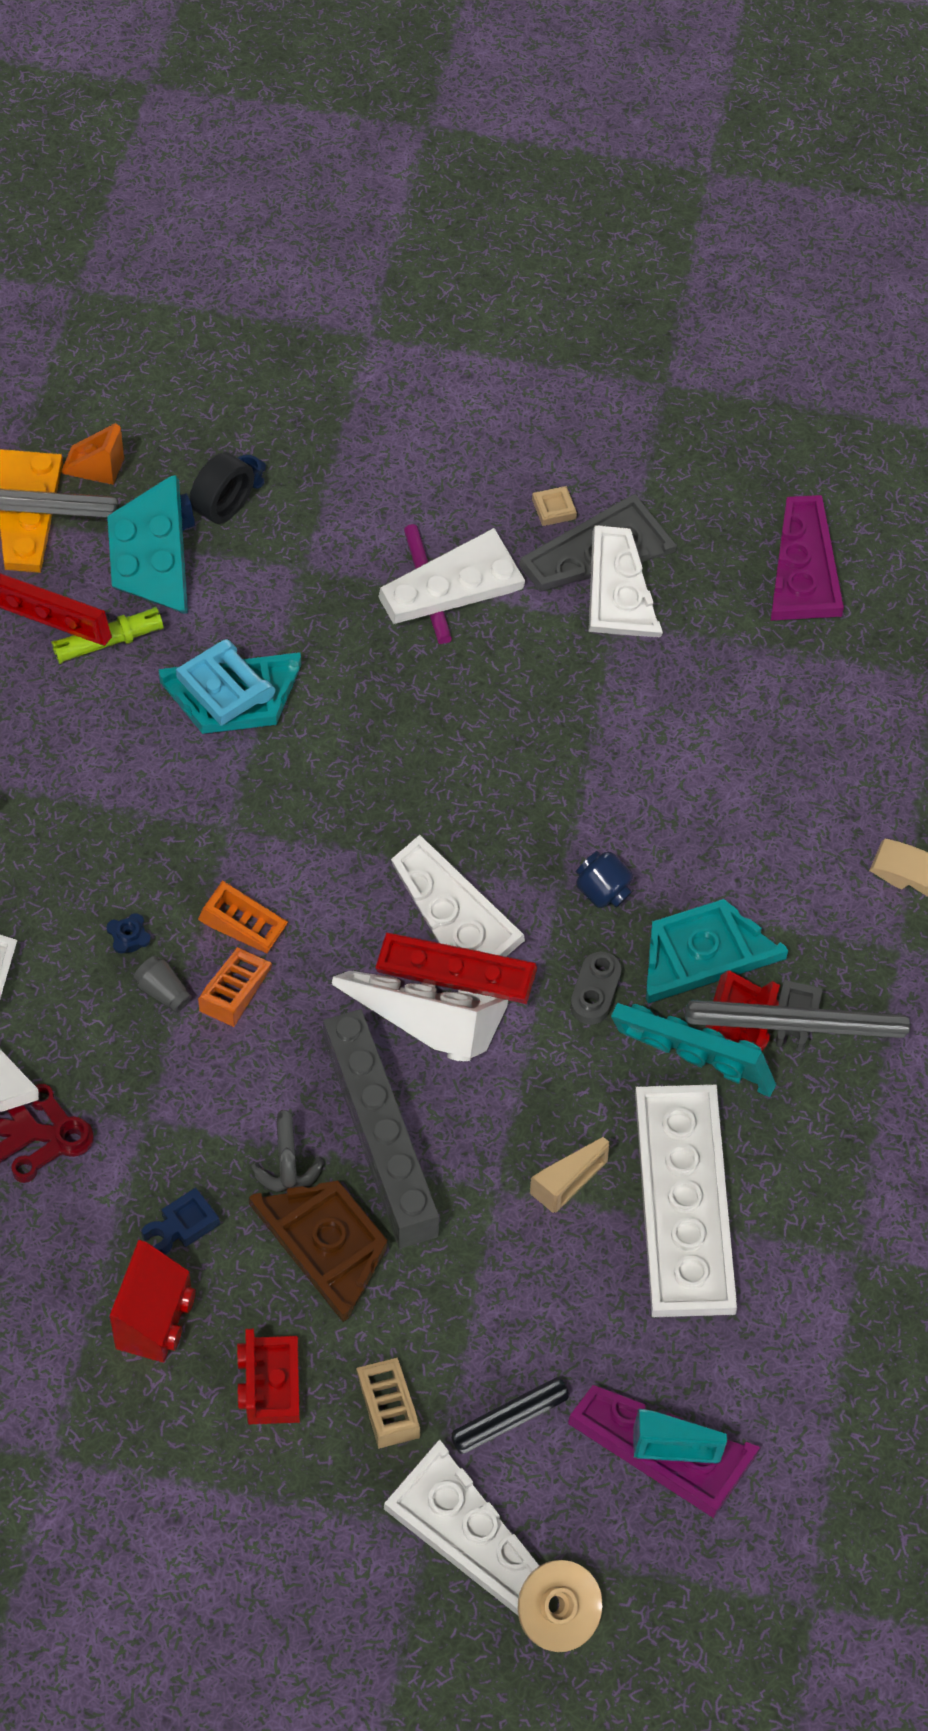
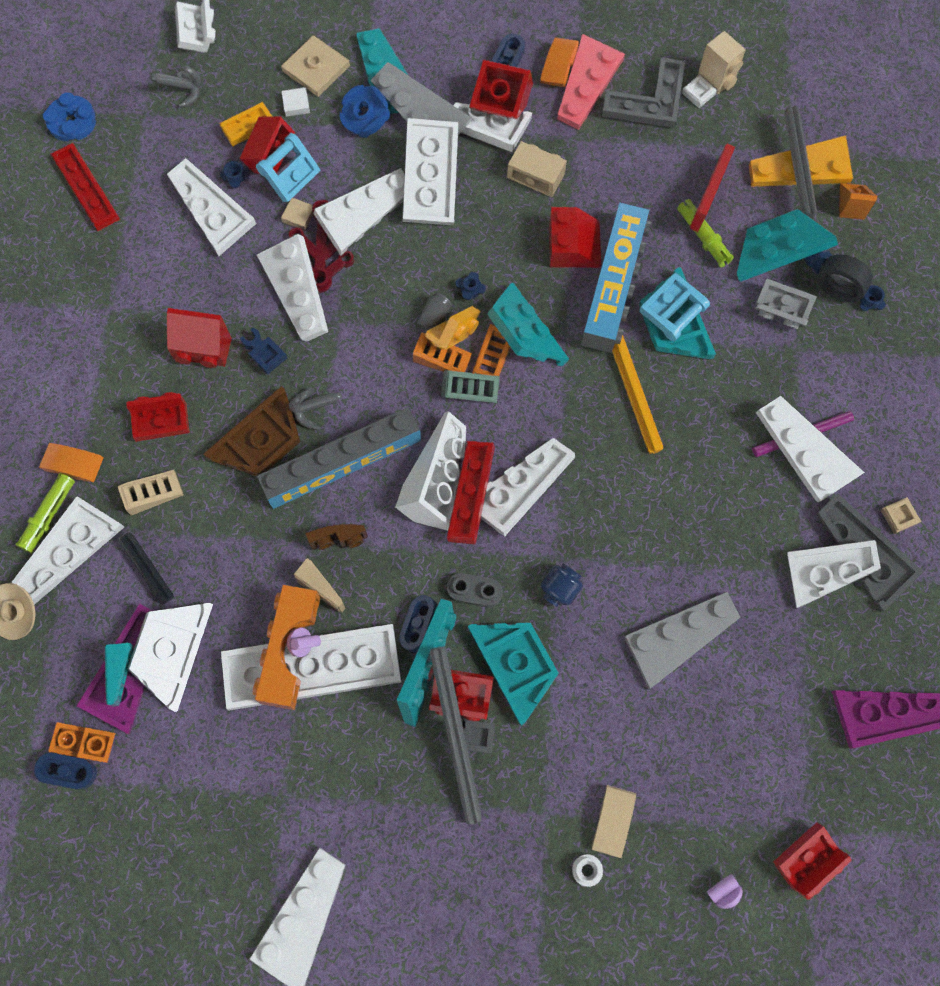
camera: 85 degrees right, 15 degrees up
none -> lime pin [15,473,75,554]
none -> dark blue plate [34,753,97,790]
none -> orange slope [39,443,104,482]
none -> orange slope [48,722,116,763]
none -> white wing [127,603,213,712]
none -> orange arch [253,585,321,710]
none -> white wing [257,234,328,341]
none -> lavender plate [287,628,321,657]
none -> reddish brown slope [305,524,368,550]
none -> dark blue plate [399,595,438,653]
none -> light orange bracket [425,306,481,350]
none -> sand green slope [441,370,500,403]
none -> teal wing [487,283,569,366]
none -> red slope [549,207,601,268]
none -> dark azure brick [581,203,652,353]
none -> light orange axle [612,334,663,454]
none -> light grey wing [624,592,740,690]
none -> light grey bracket [754,279,817,329]

